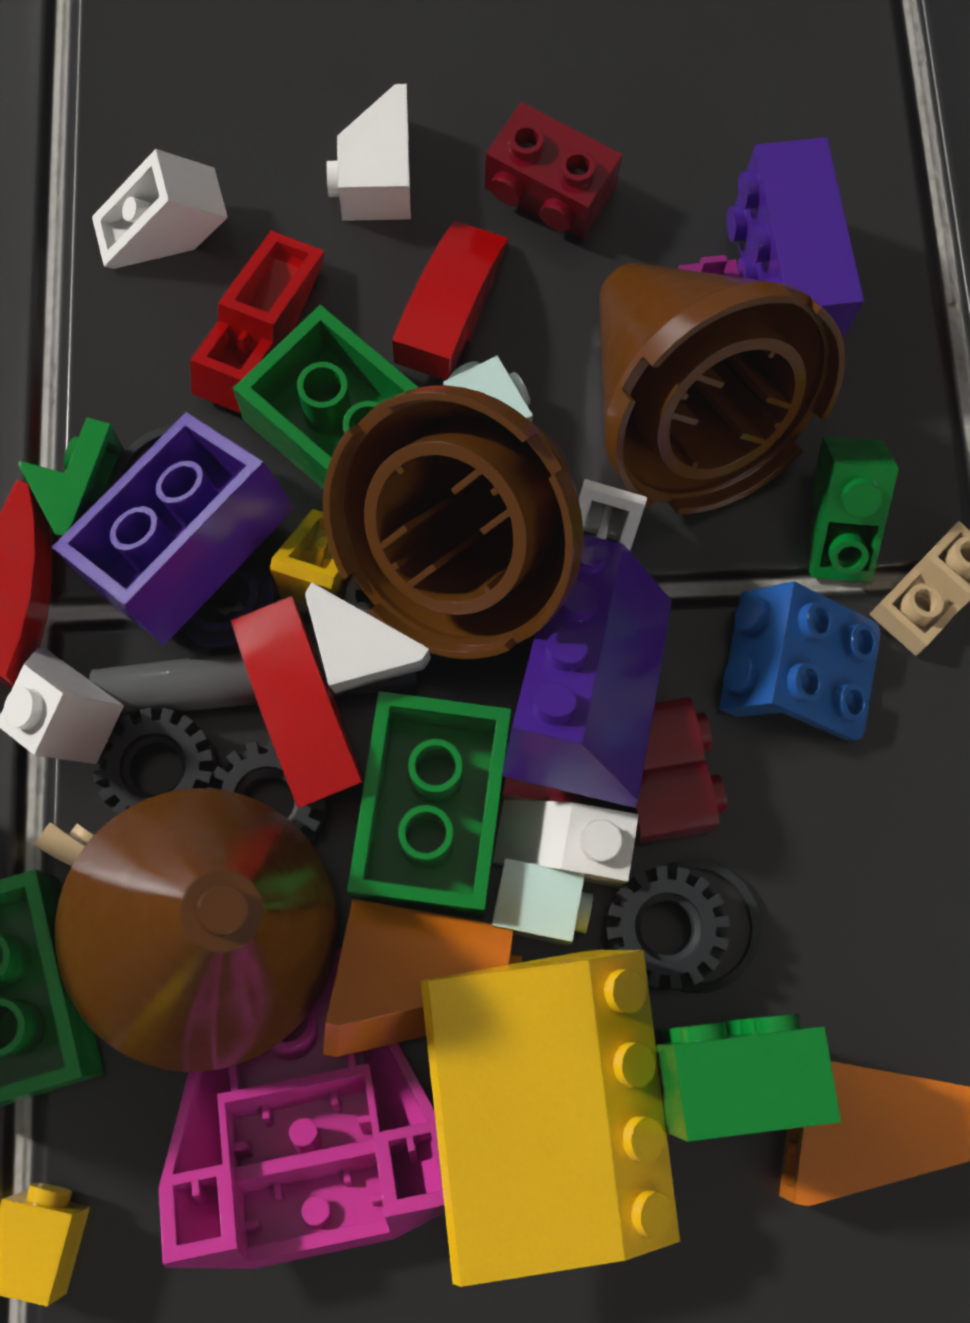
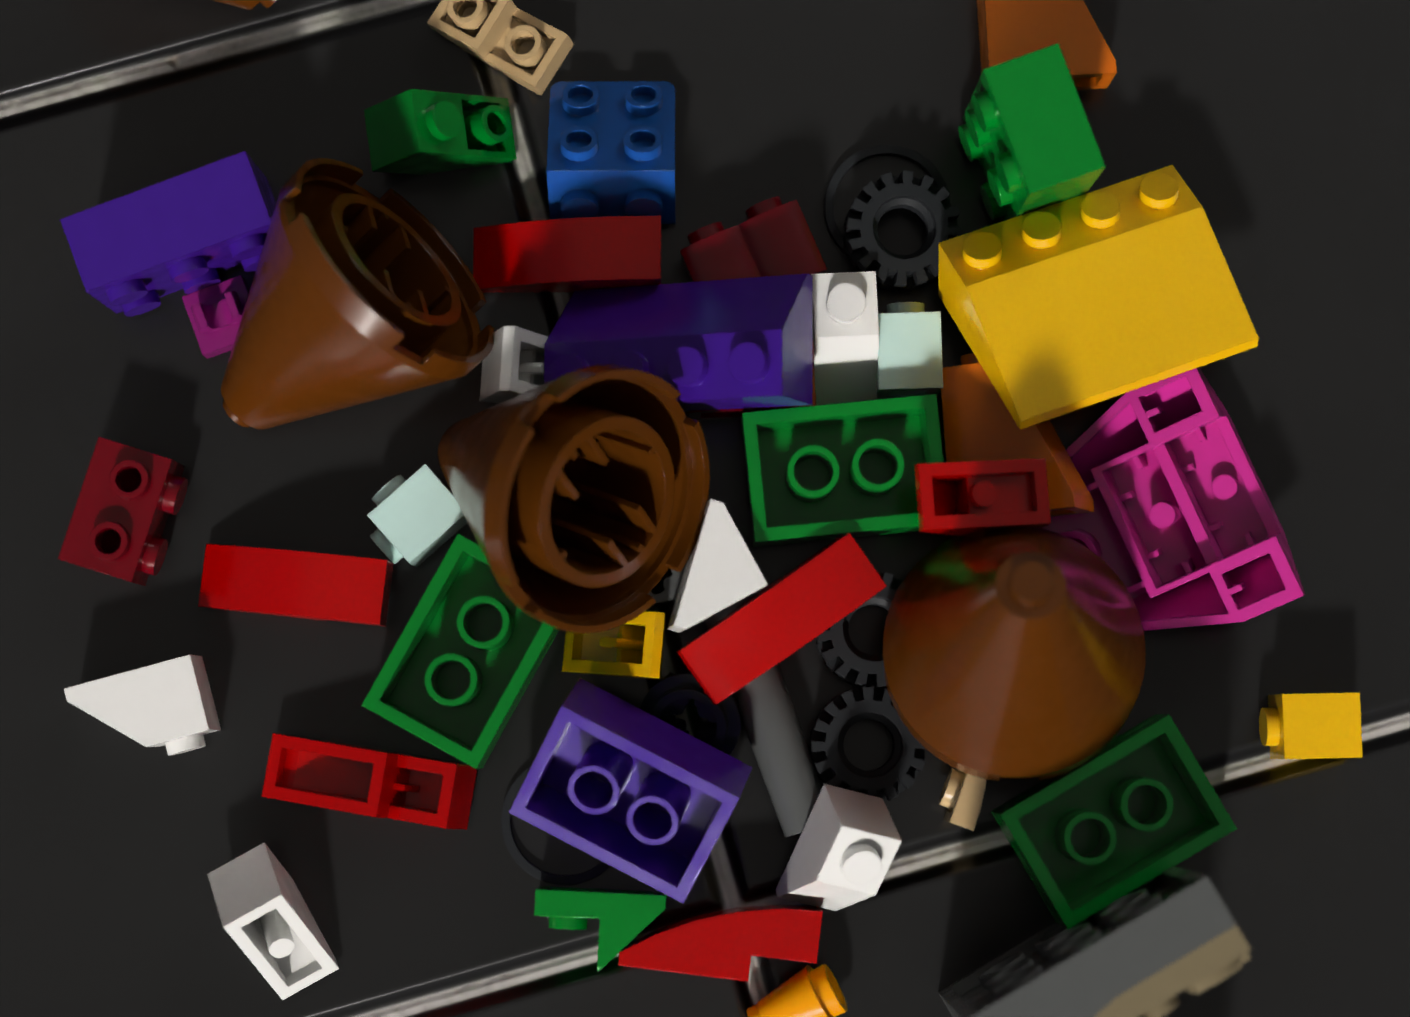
camera: 100 degrees left, 10 degrees up
none -> red slope [473,216,662,292]
none -> red slope [914,458,1051,536]

